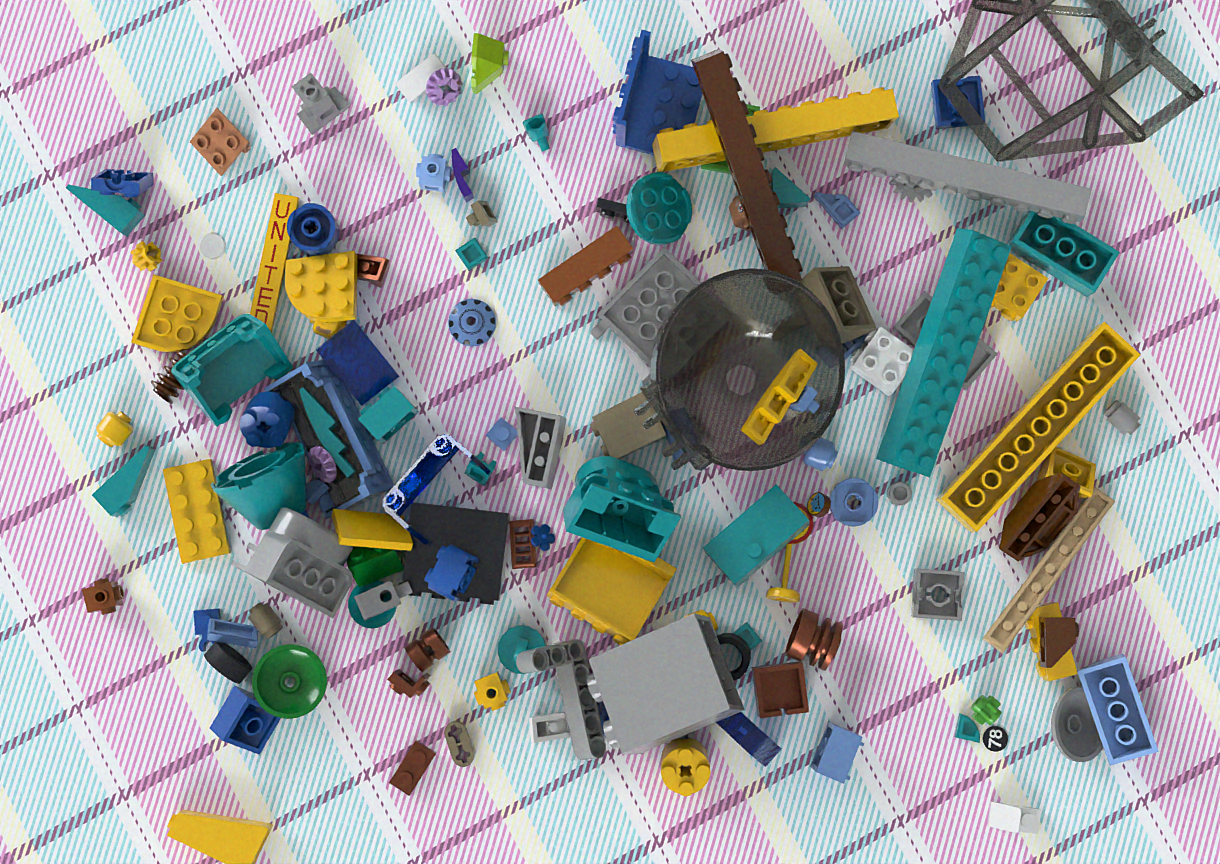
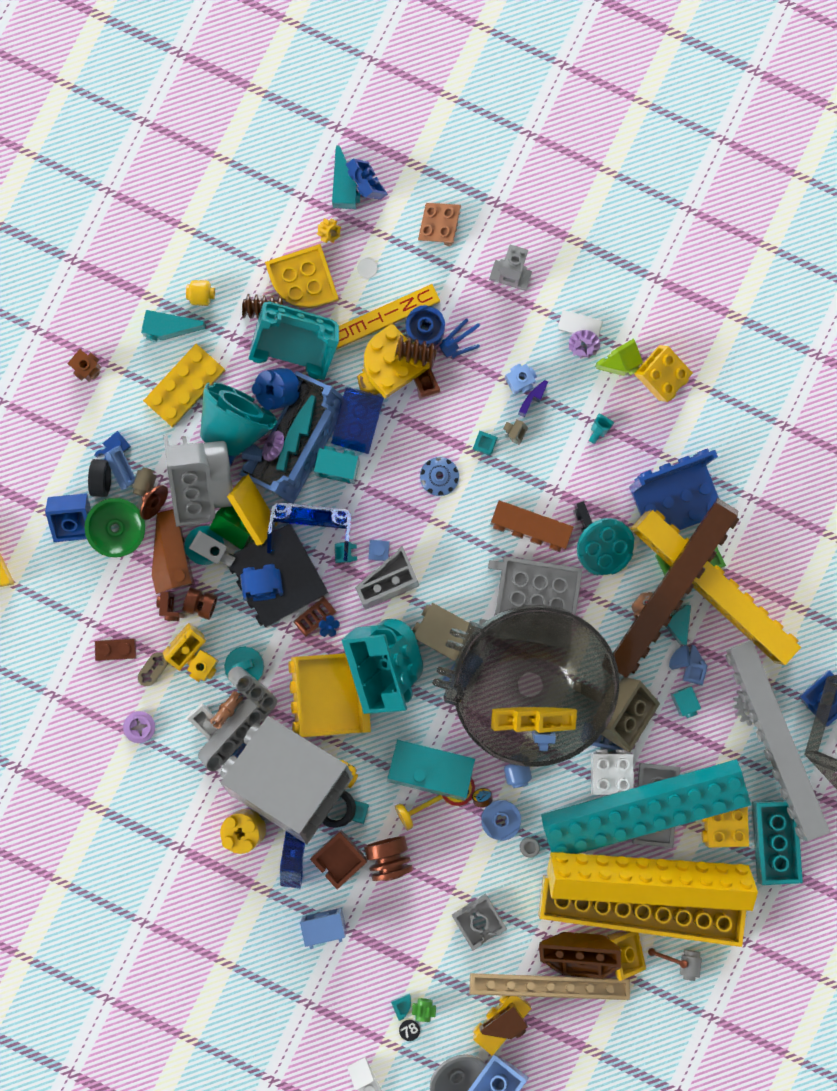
camera: 55 degrees right, 0 degrees up
none -> lavender gear [123,711,155,743]
none -> copper dish [140,485,168,520]
none -> dark orange wedge [151,509,195,594]
none -> yellow brick [162,623,206,671]
none -> nougat pin [210,691,243,729]
none -> reddish brown piece [395,335,438,369]
none -> blue plant [439,318,480,359]
none -> yellow brick [547,852,758,911]
none -> yellow brick [634,345,693,402]
none -> copper hinge [648,948,688,968]
none -> medium blue tile [669,645,690,670]
none -> teal brick [670,686,701,718]

